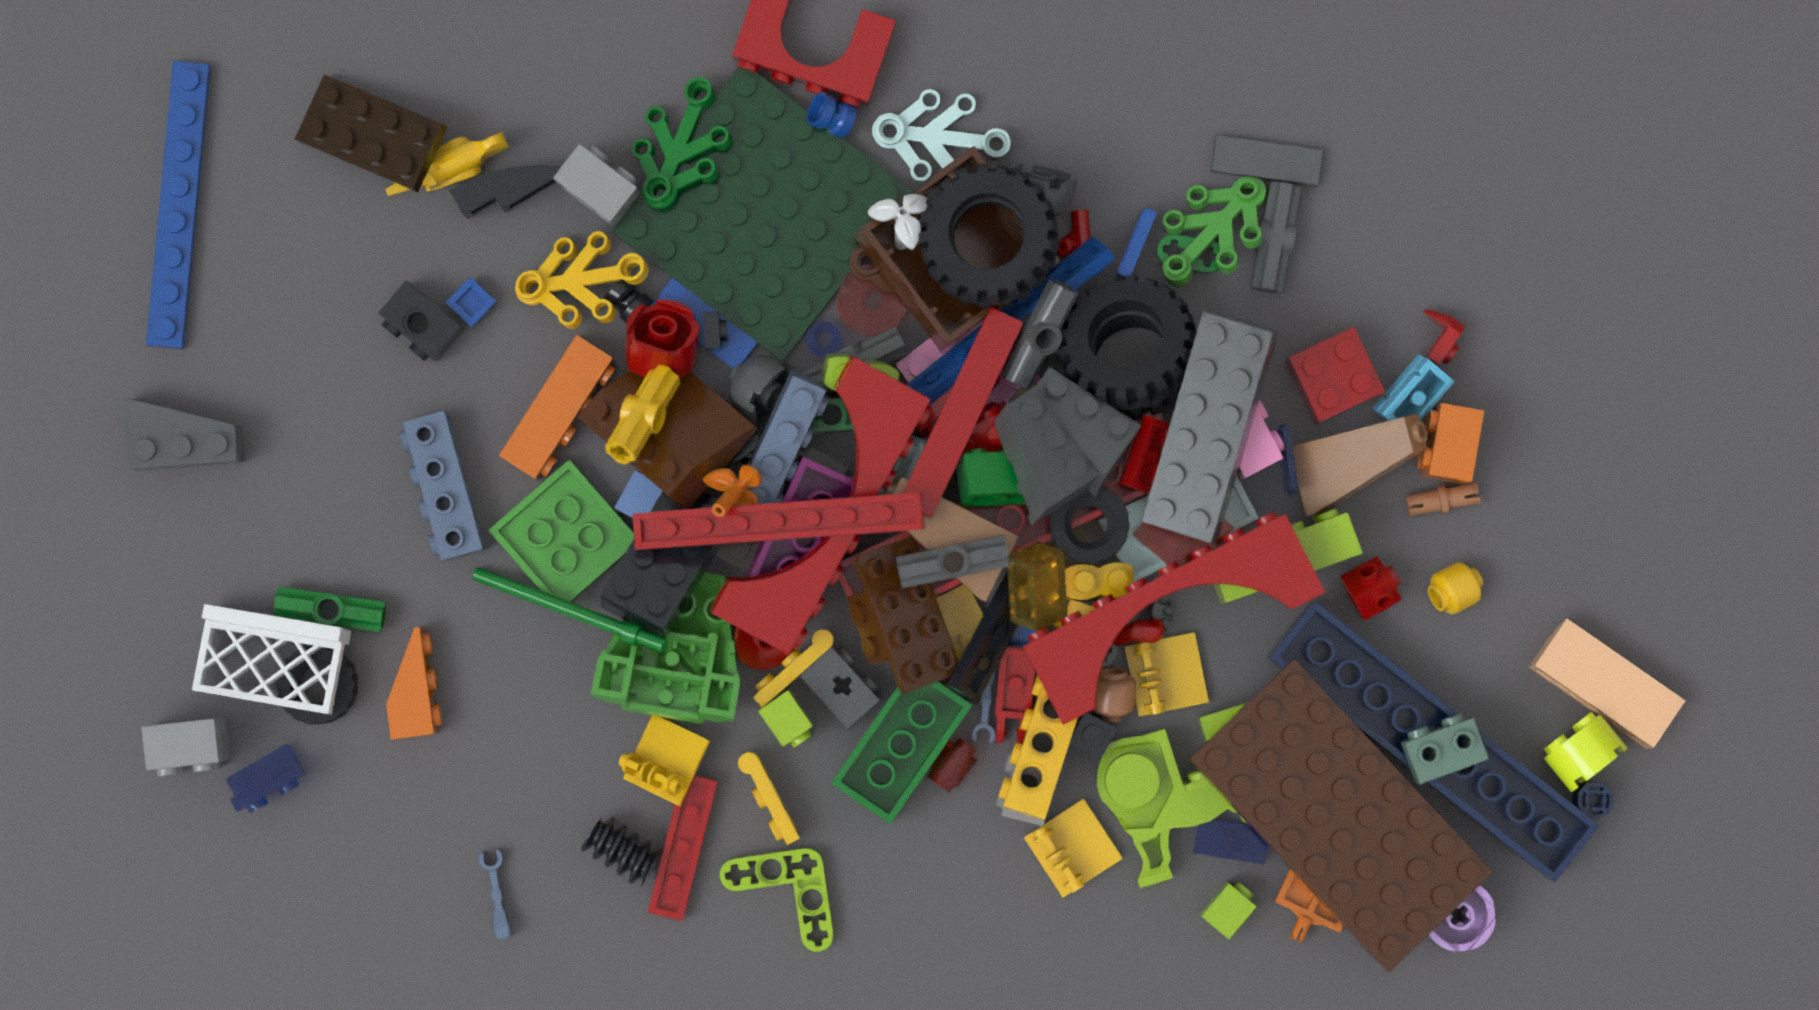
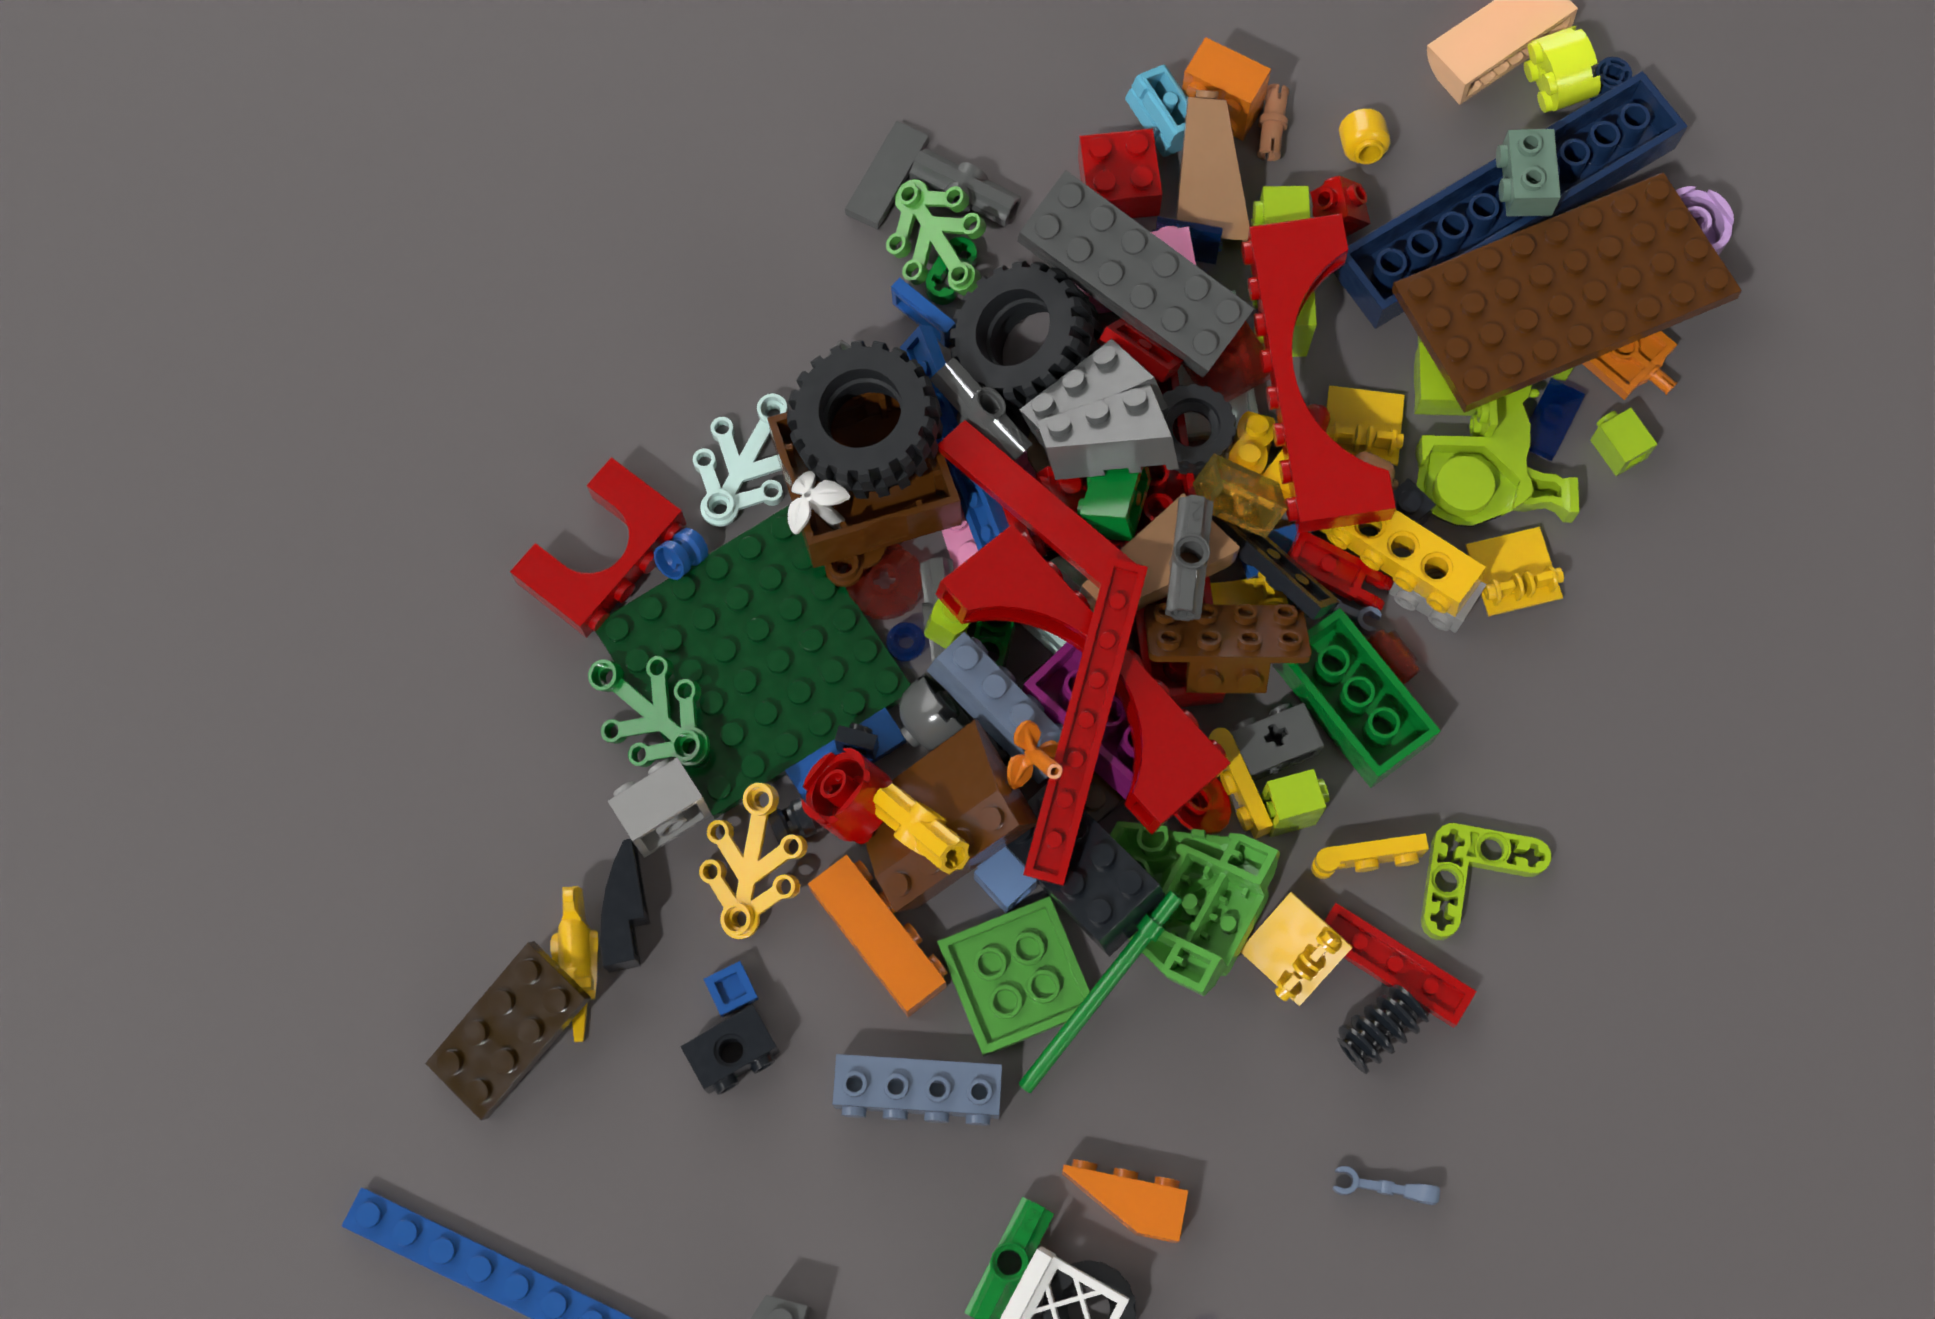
camera: 70 degrees left, 15 degrees down
red plate [1423,309,1466,366] -> none

